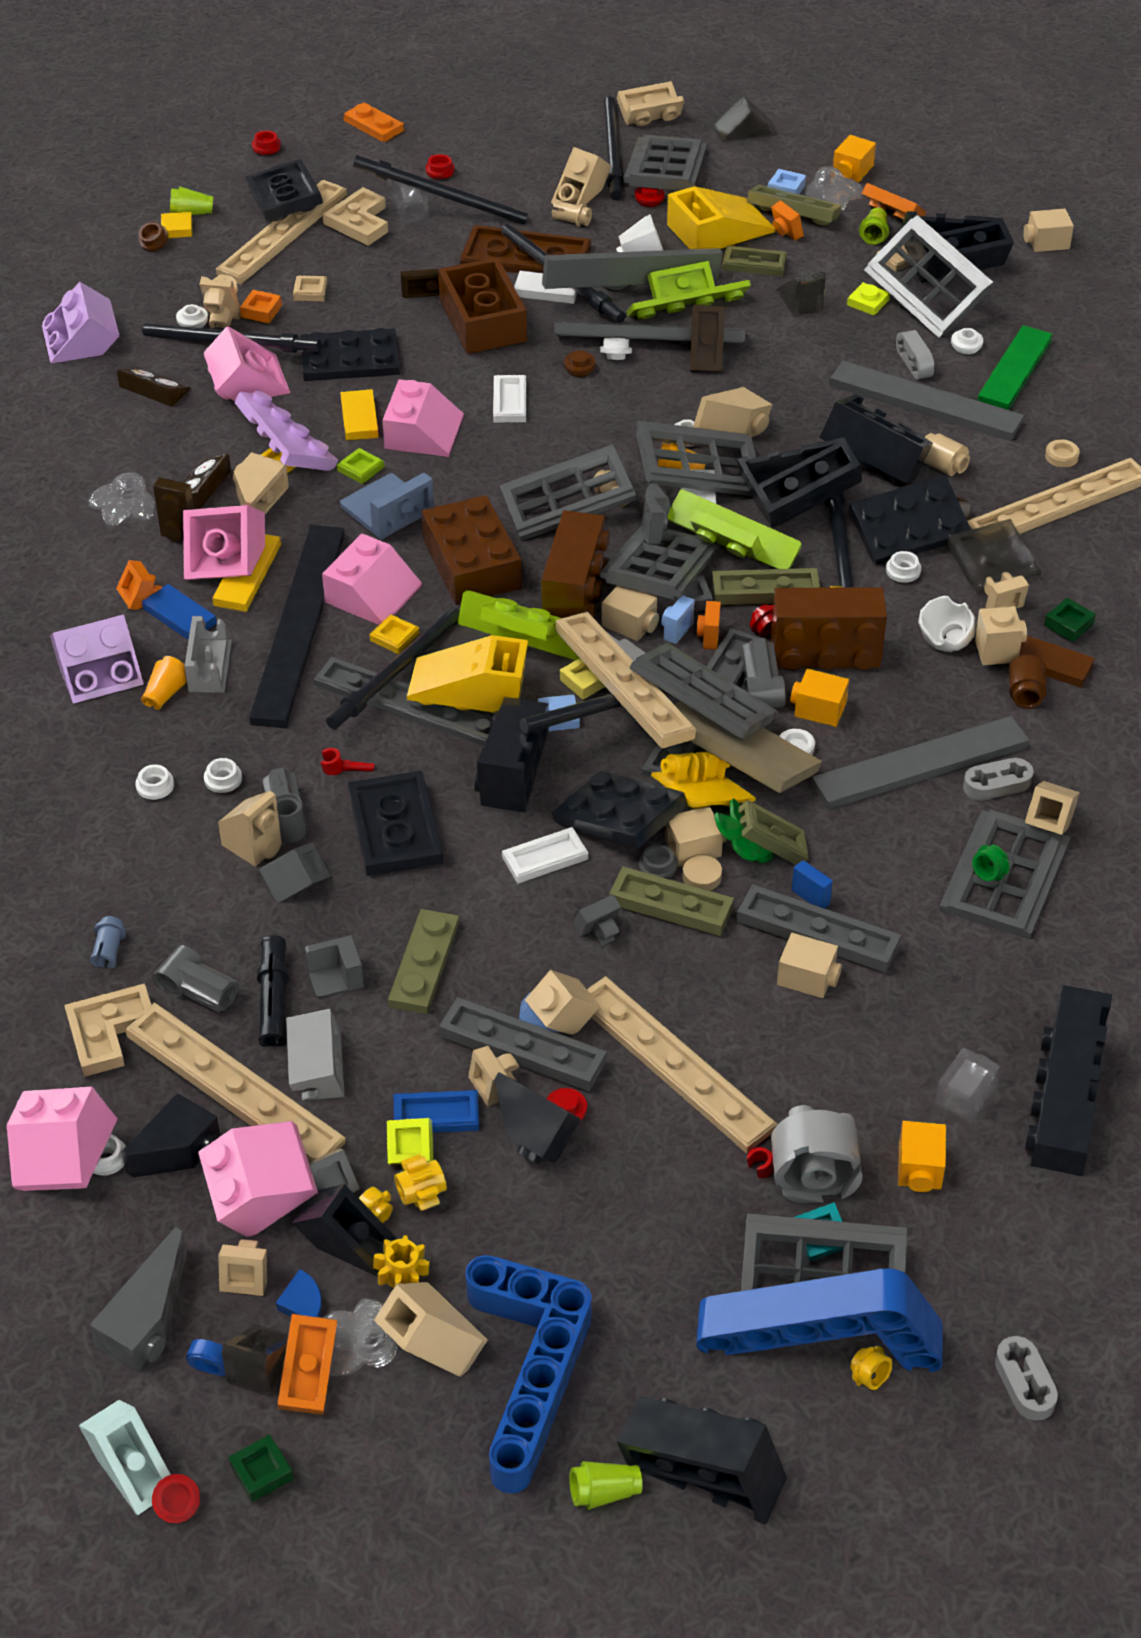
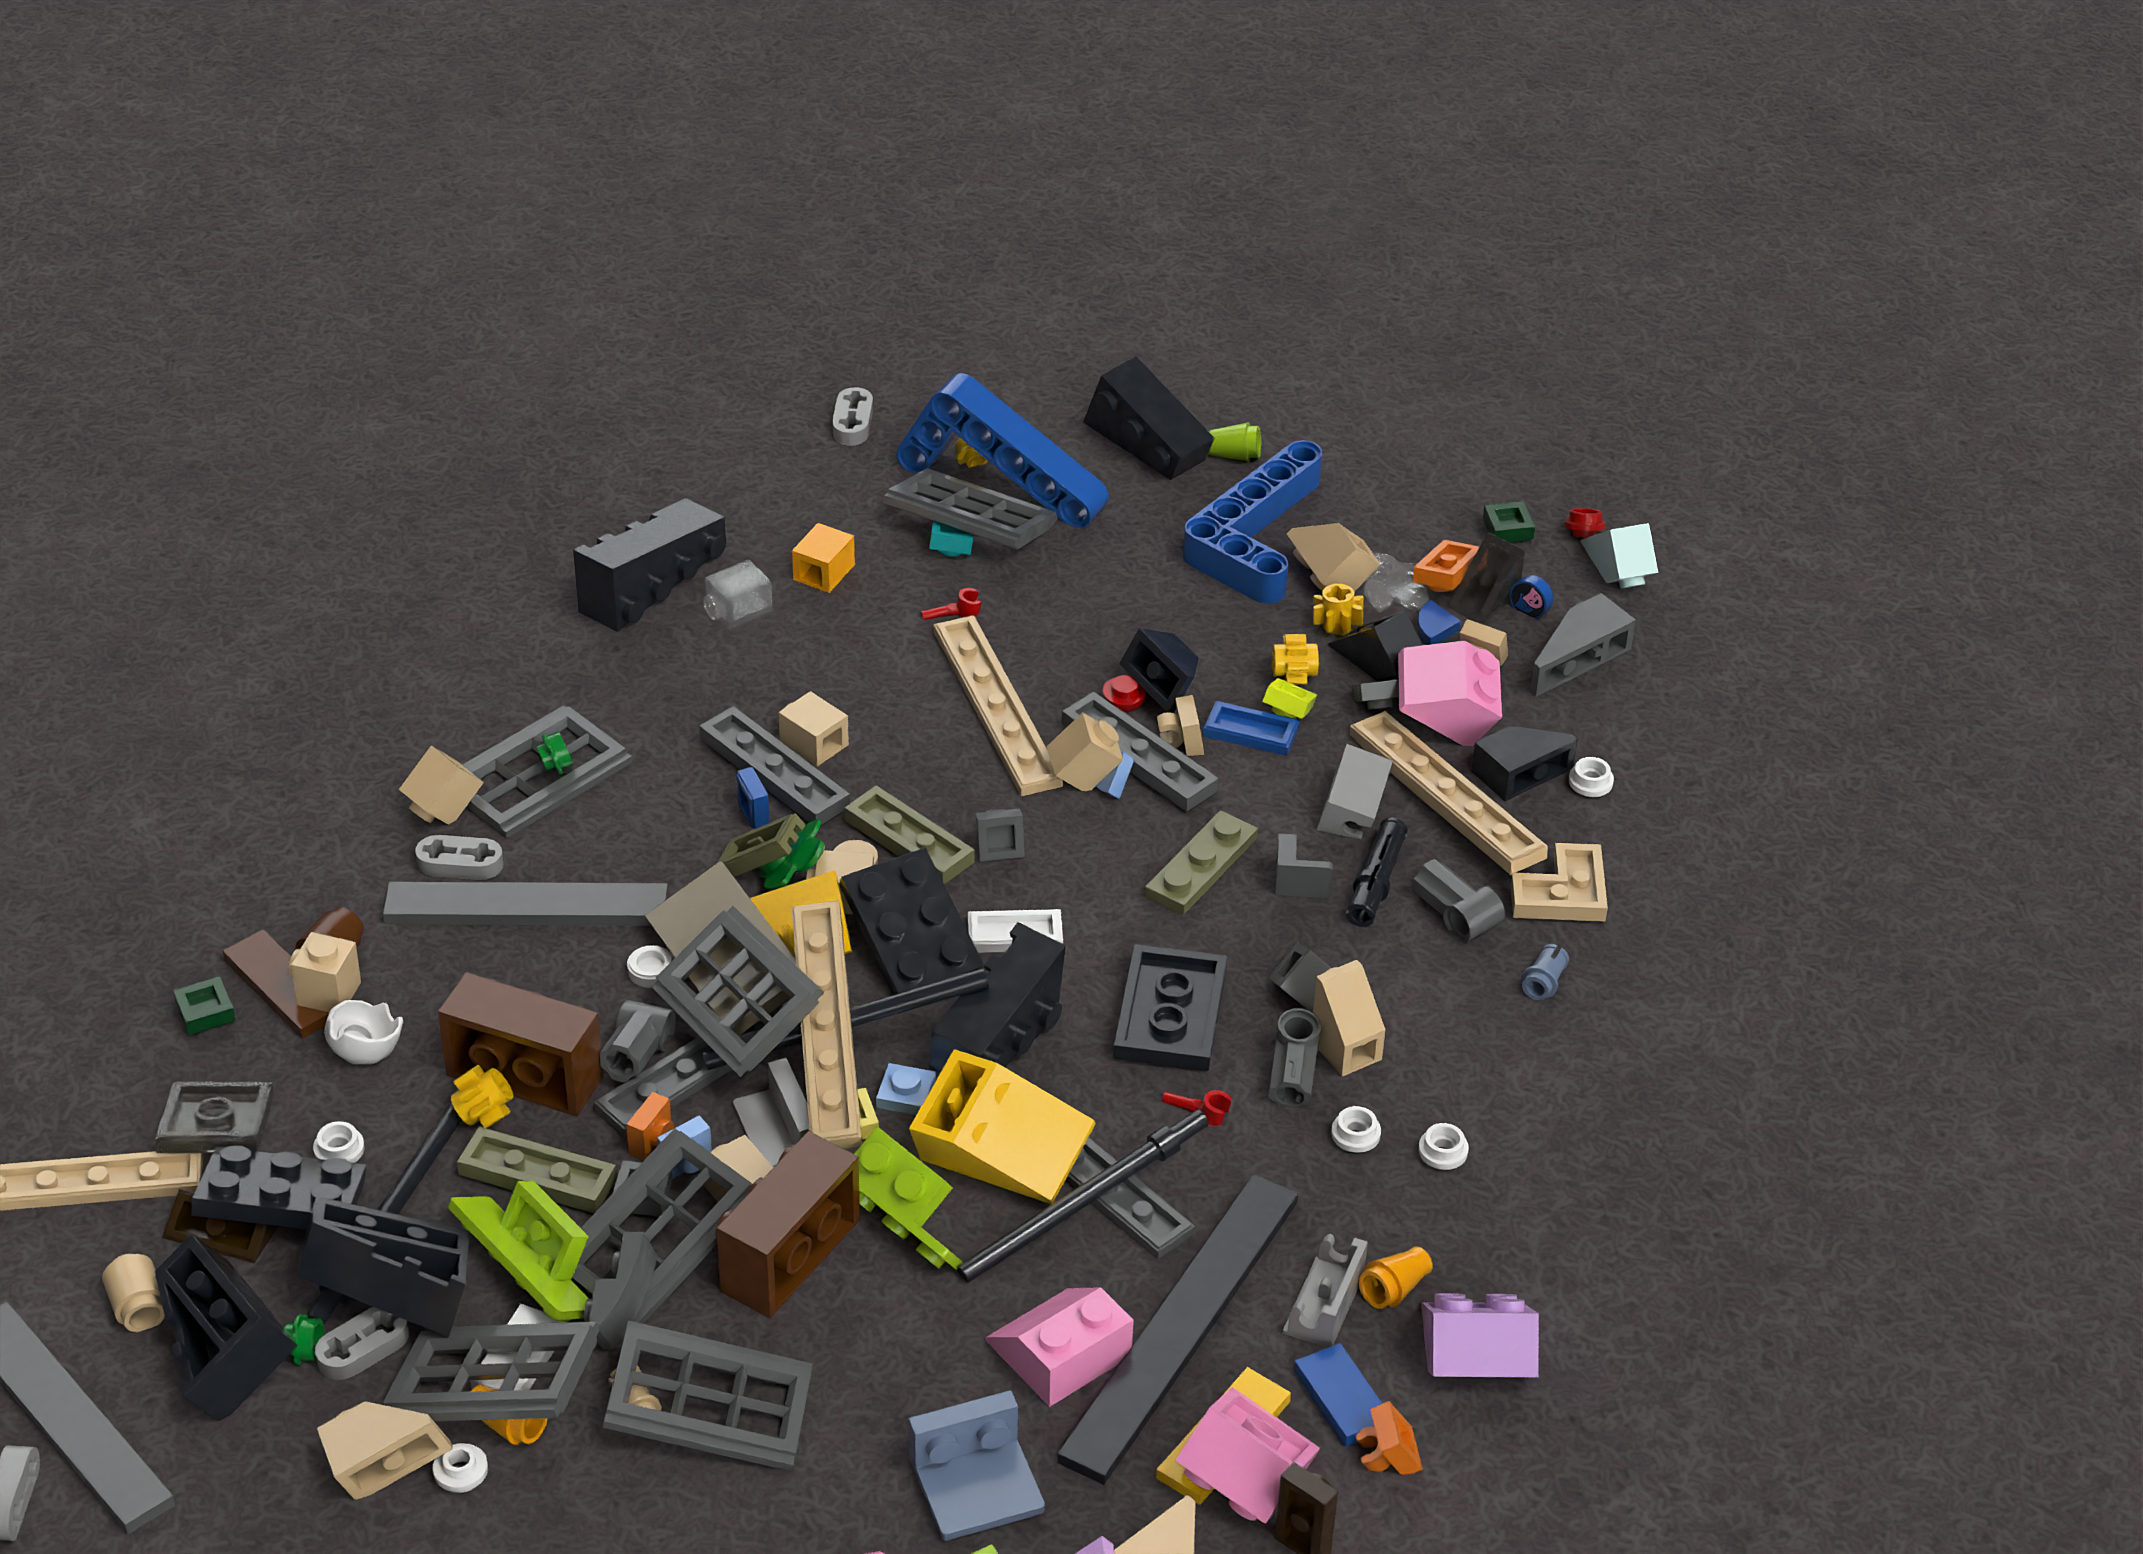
camera: 160 degrees left, 5 degrees down
bright pink slope [7,1087,117,1191] -> none
yellow plate [359,1187,393,1223] -> none
yellow tile [369,614,420,655] -> none
reddish brown brick [421,495,522,605] -> none
red plate [749,604,773,637] -> none
light grey brick [771,1105,863,1203] -> none
light orange brick [790,669,849,727] -> none
tan tile [984,572,1029,608] -> none

